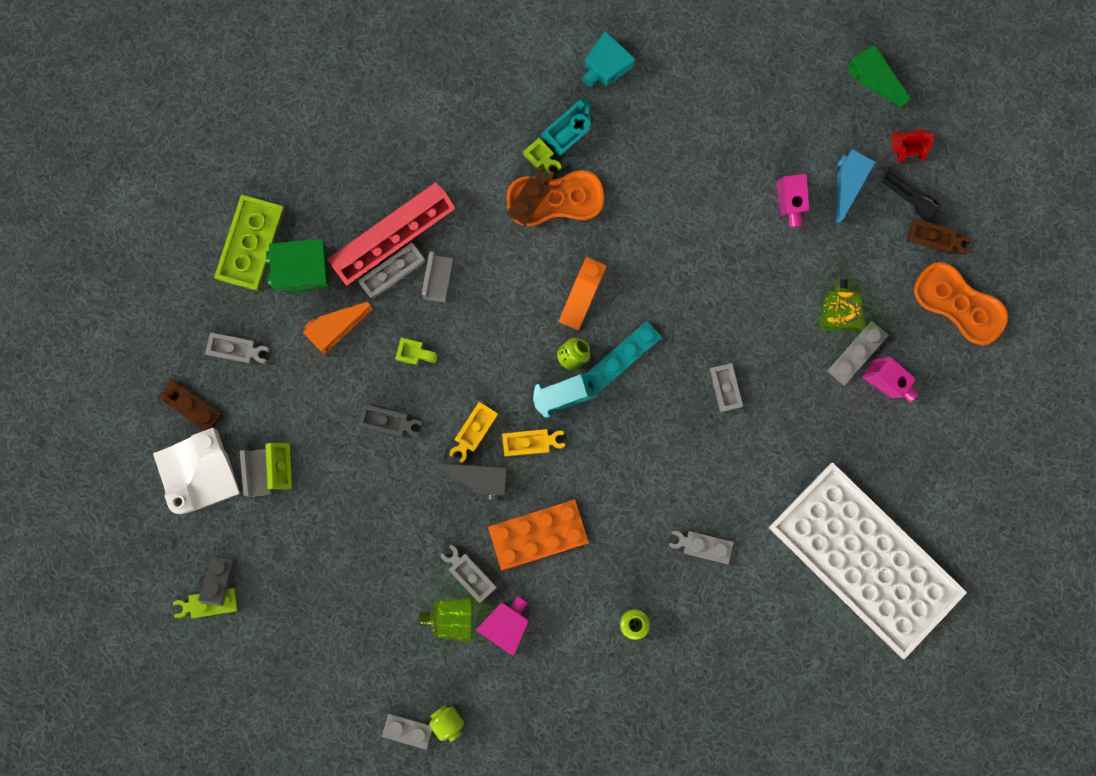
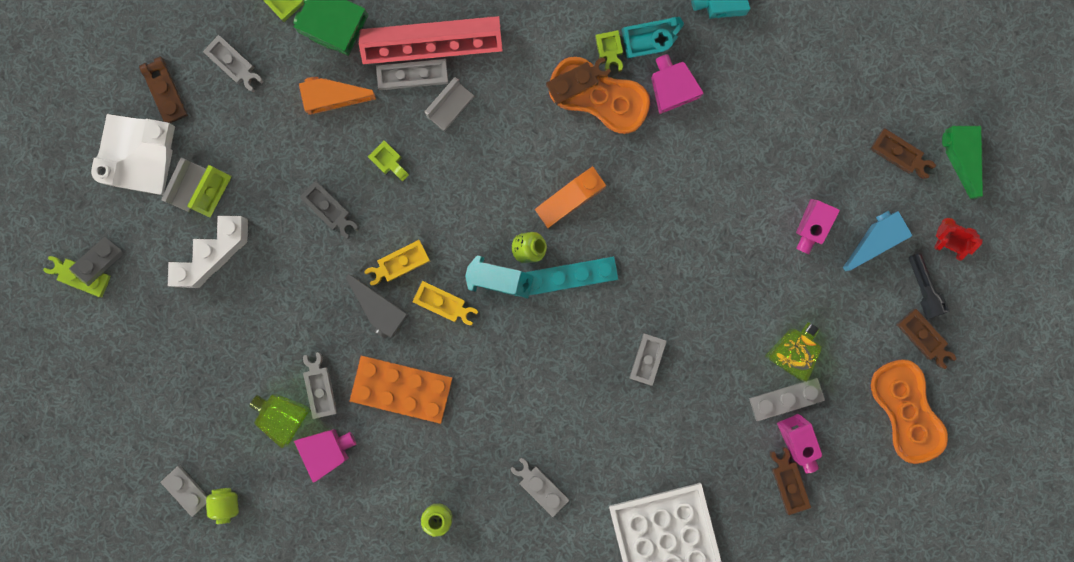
camera: 35 degrees right, 5 degrees up
none -> white brick [168,216,248,288]
none -> dark pink torso [651,54,703,114]
none -> reddish brown plate [770,447,811,515]
none -> reddish brown plate [870,128,936,179]

